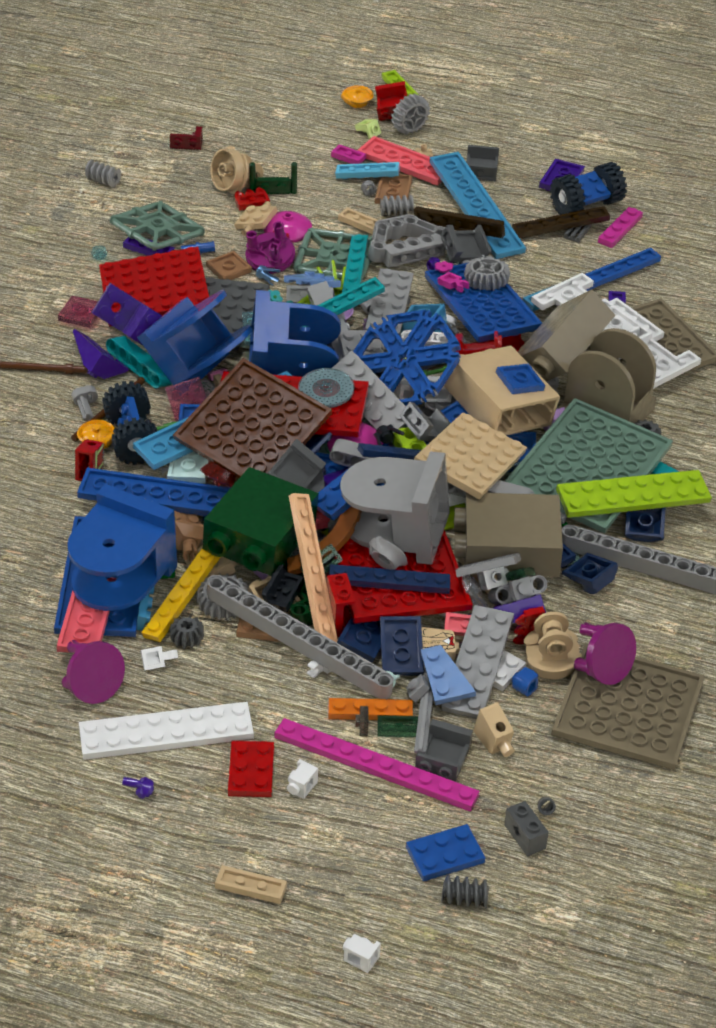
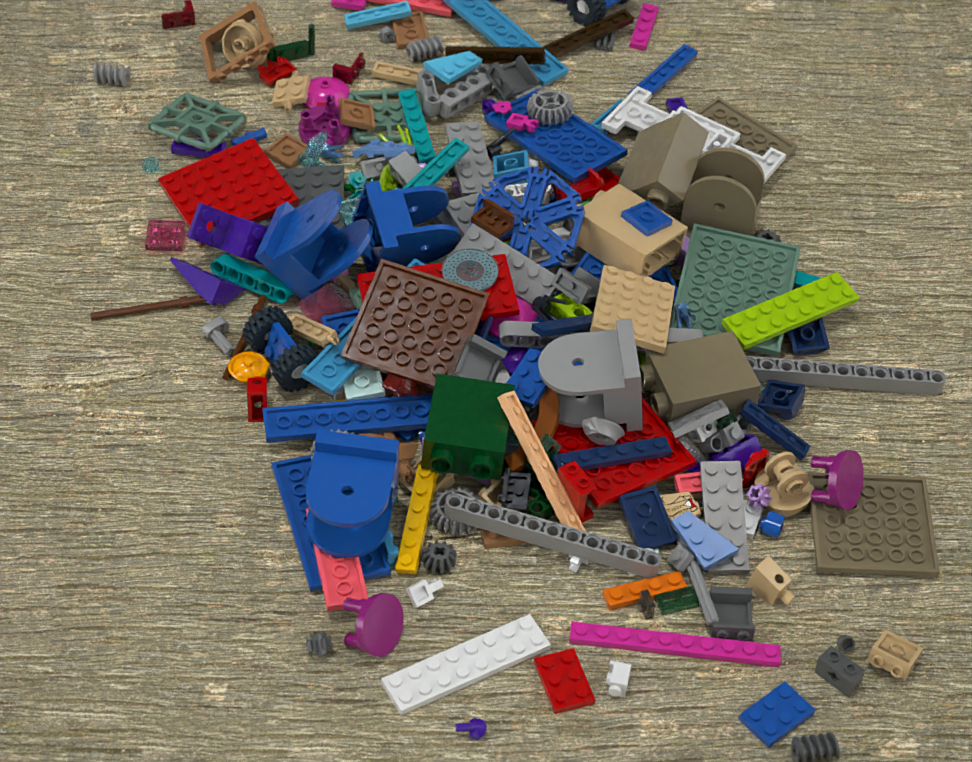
camera: 20 degrees left, 5 degrees up
dark blue plate [337,616,381,663] -> none
none -> medium nougat windscreen [199,1,276,83]
none -> tan plate [286,313,340,347]
none -> clear light blue piece [298,132,328,167]
none -> dark grey gear [306,631,333,656]
none -> dark red bracket [332,52,366,85]
none -> medium nougat tile [338,98,375,131]
none -> medium azure wing [423,51,482,84]
none -> reddish brown bracket [471,198,515,240]
none -> black plant [486,127,523,160]
none -> flat silver piece [674,302,696,329]
none -> dark blue plate [739,399,810,461]
none -> lavender gear [746,483,772,510]
none -> tan plate [867,629,924,680]

